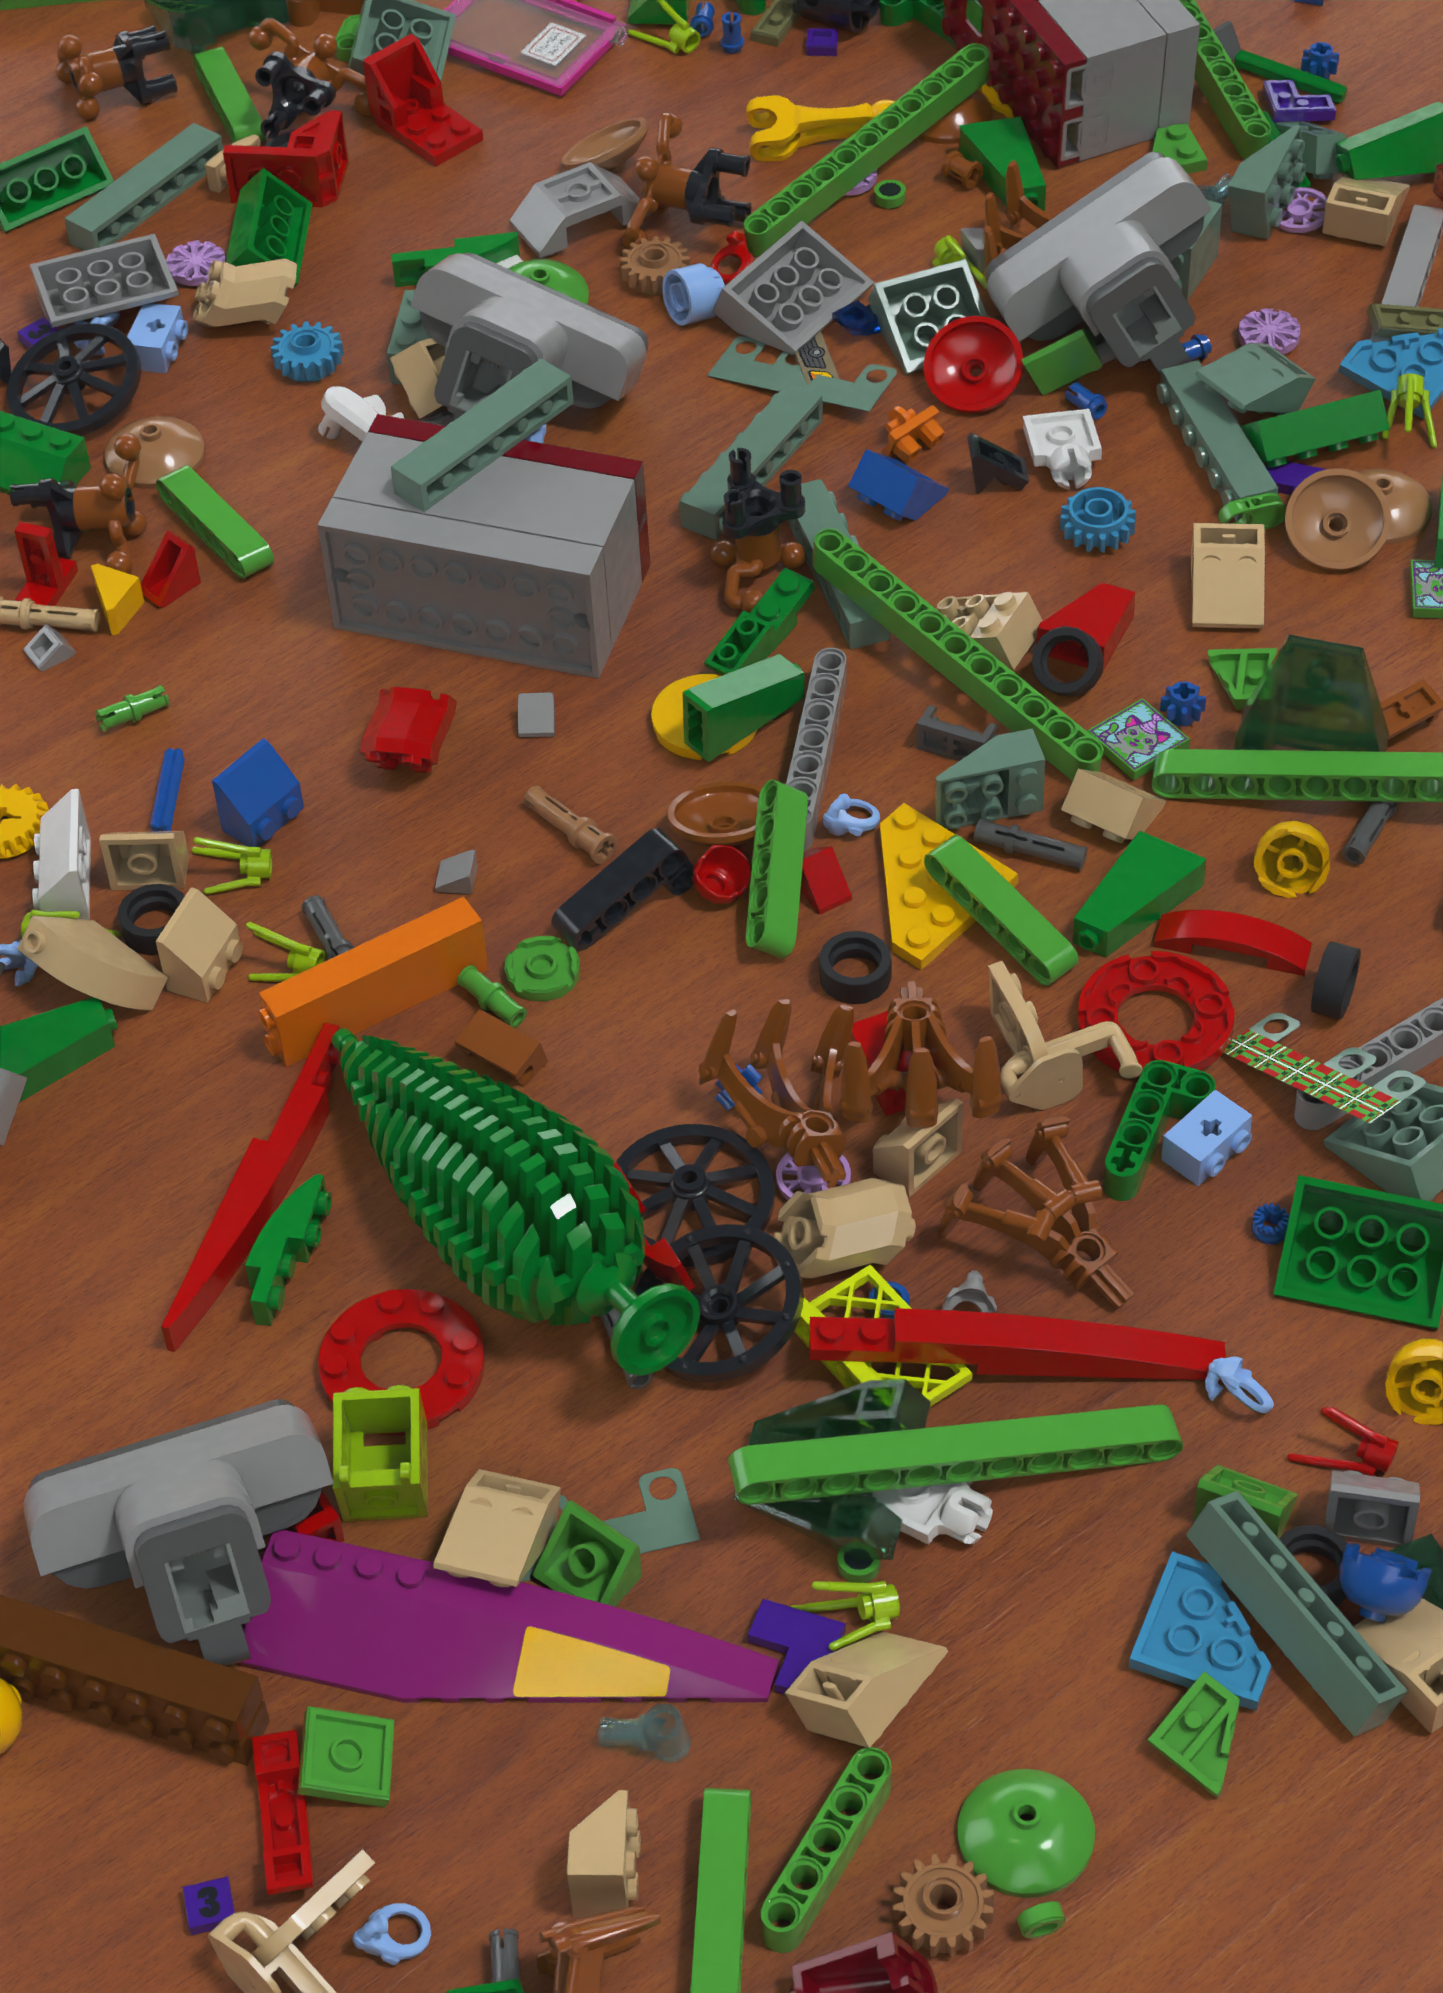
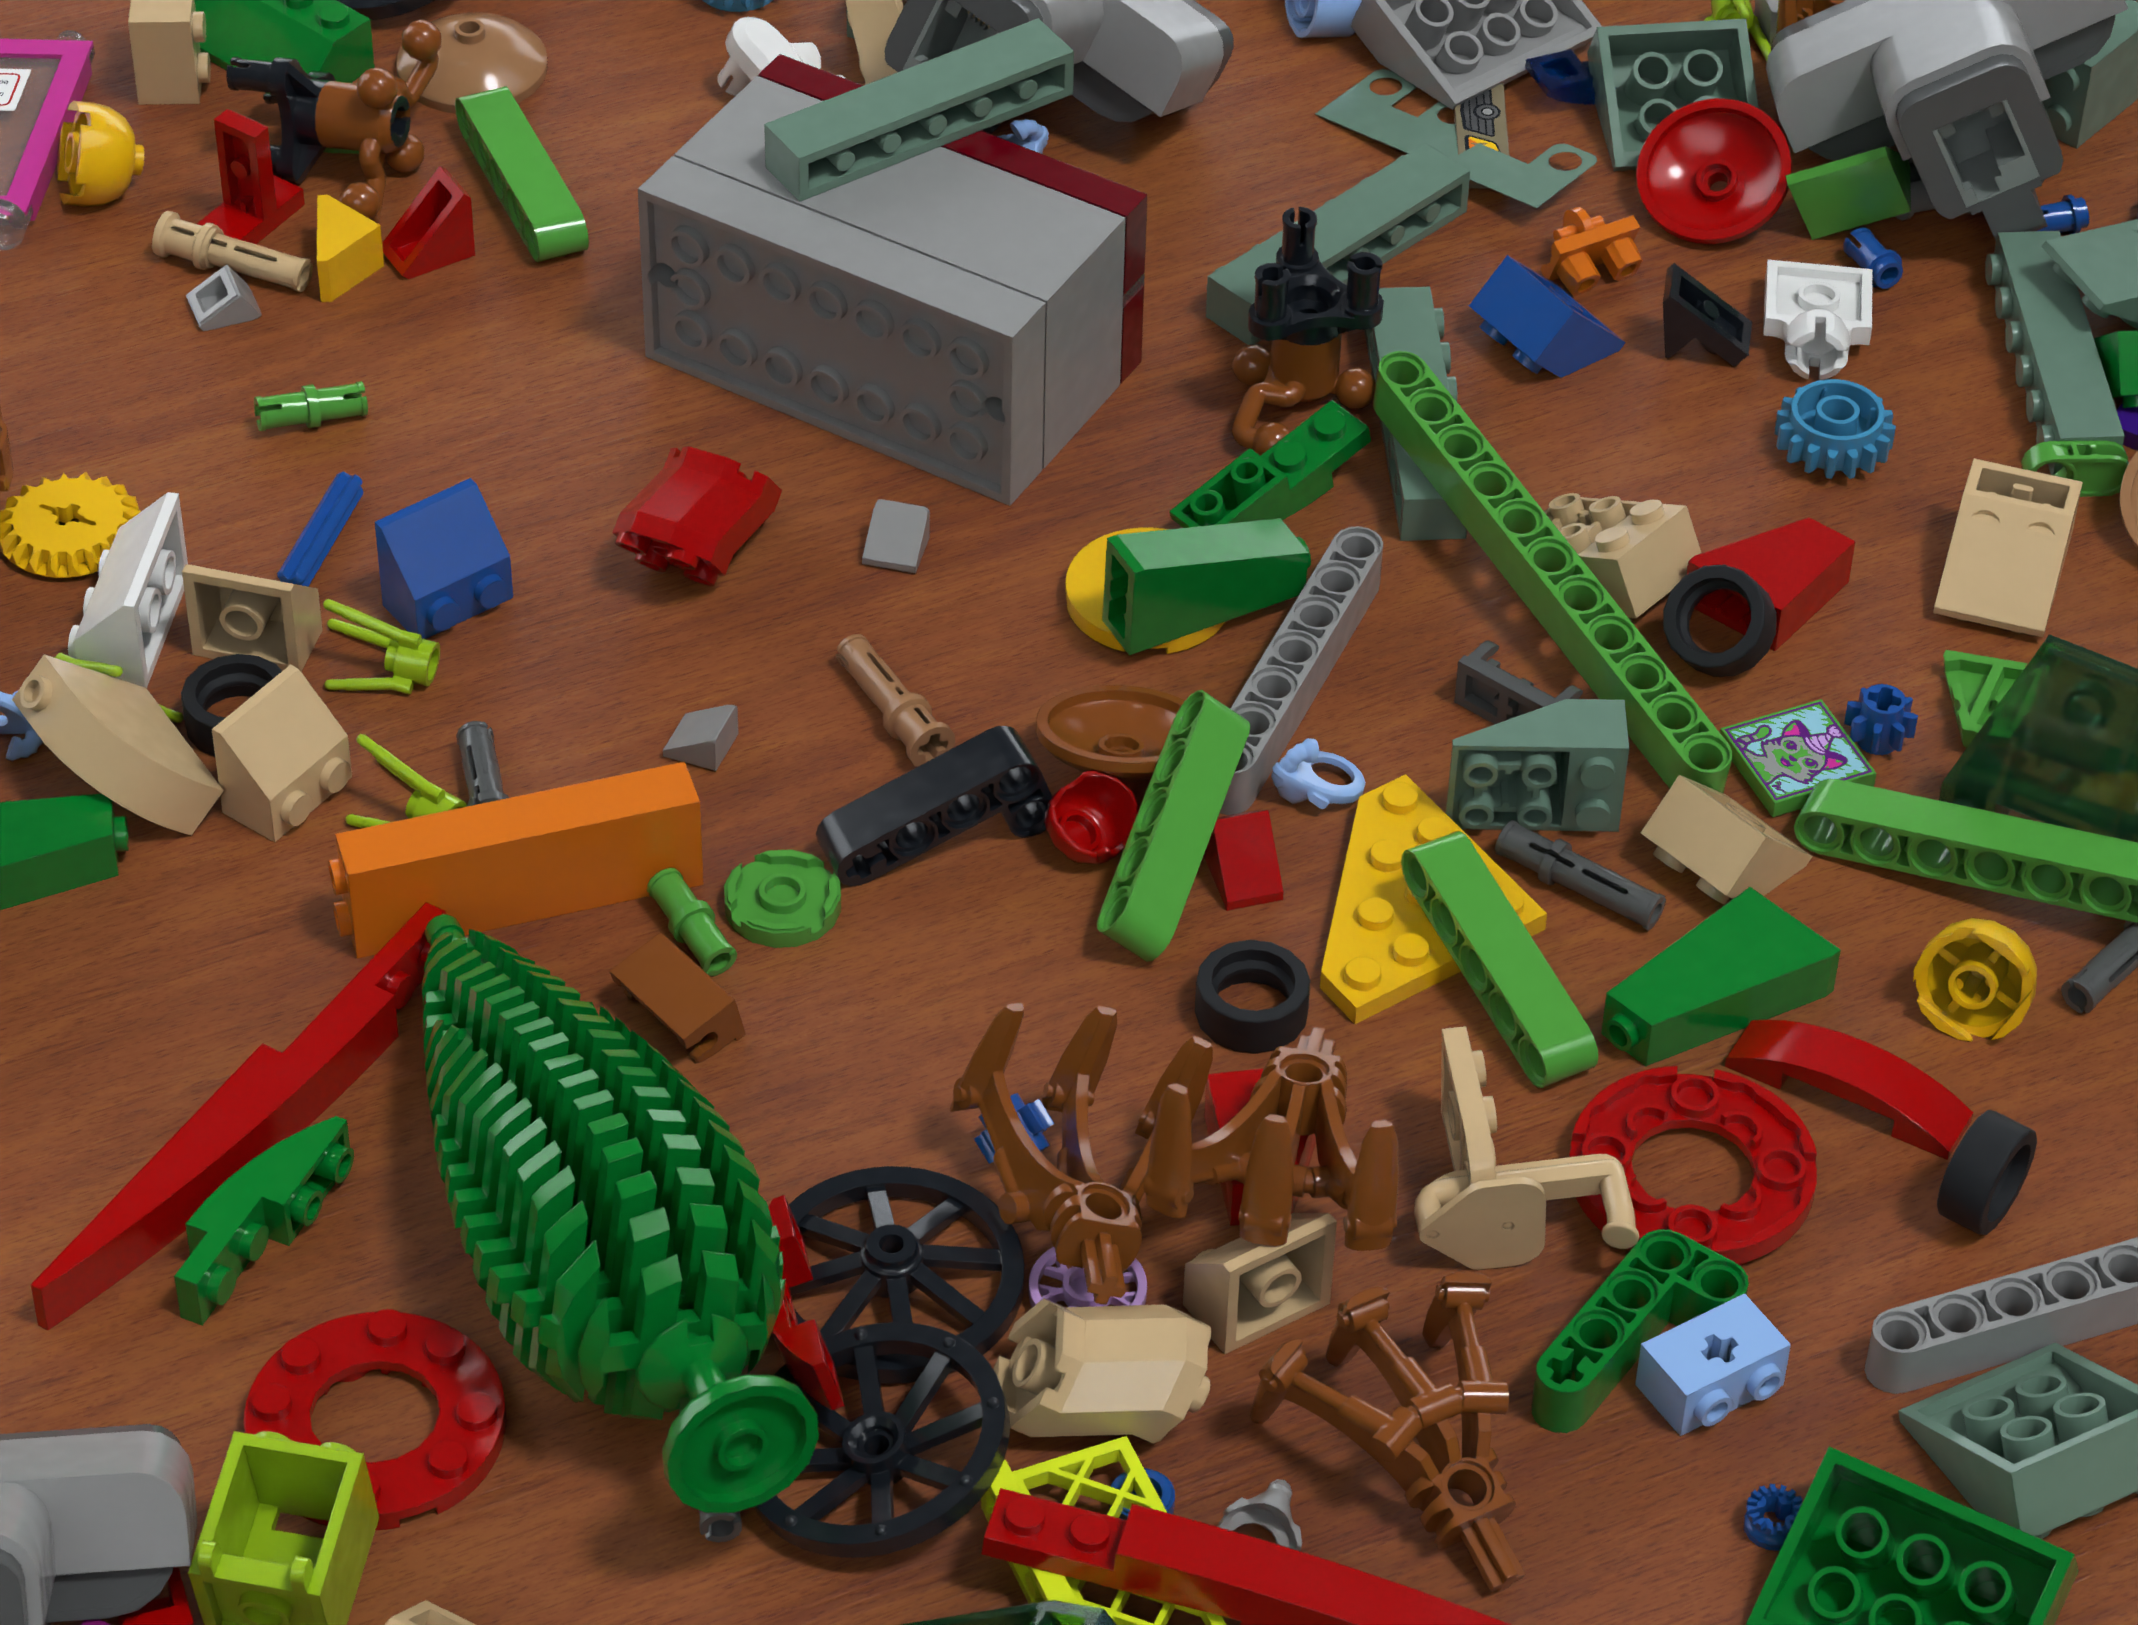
camera: 10 degrees right, 5 degrees down
piece [1223,1012,1426,1124] -> none

